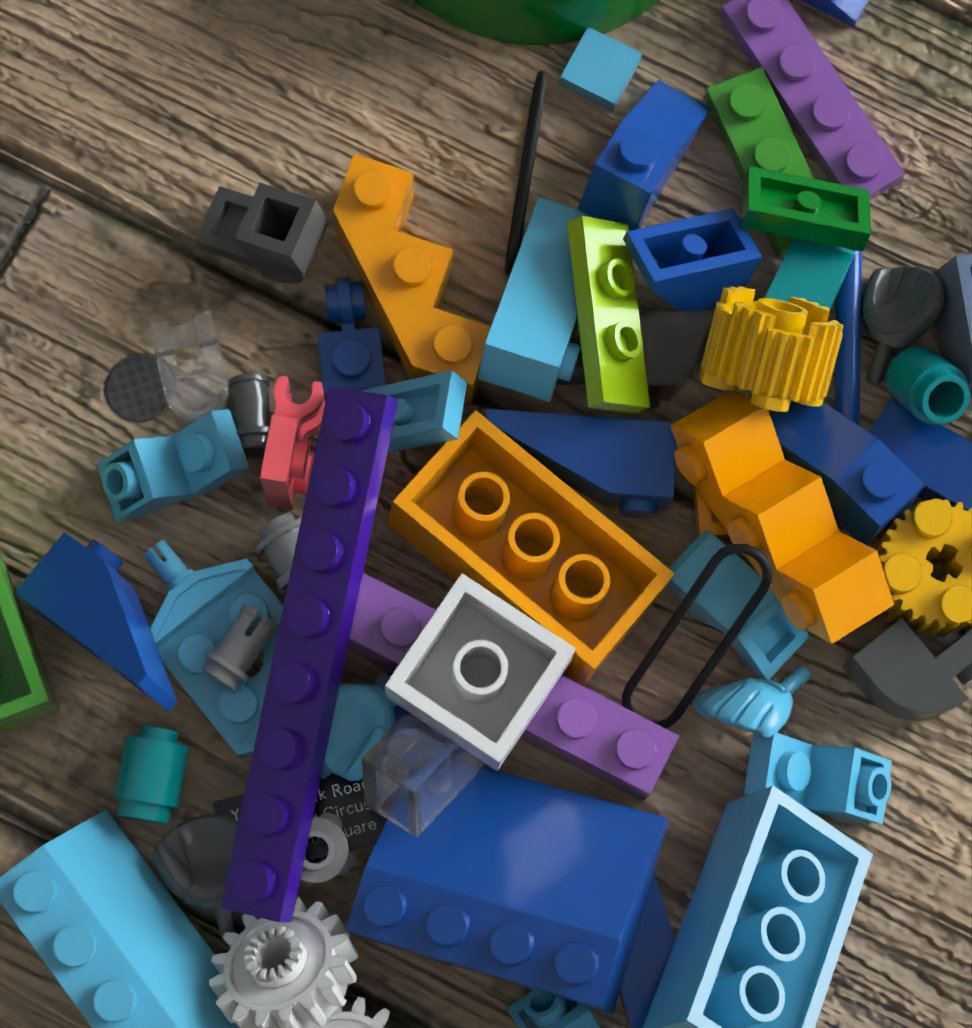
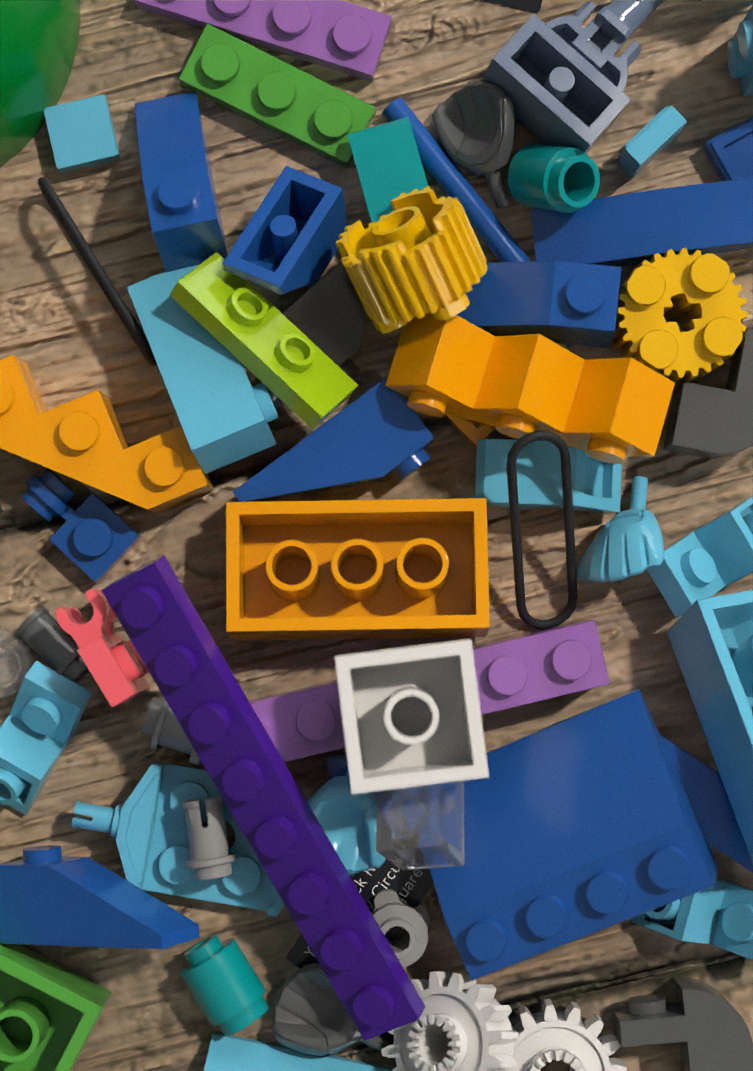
camera: 30 degrees left, 10 degrees up
medium azure plate [361,370,467,453] -> none
green plate [741,166,871,252] -> none

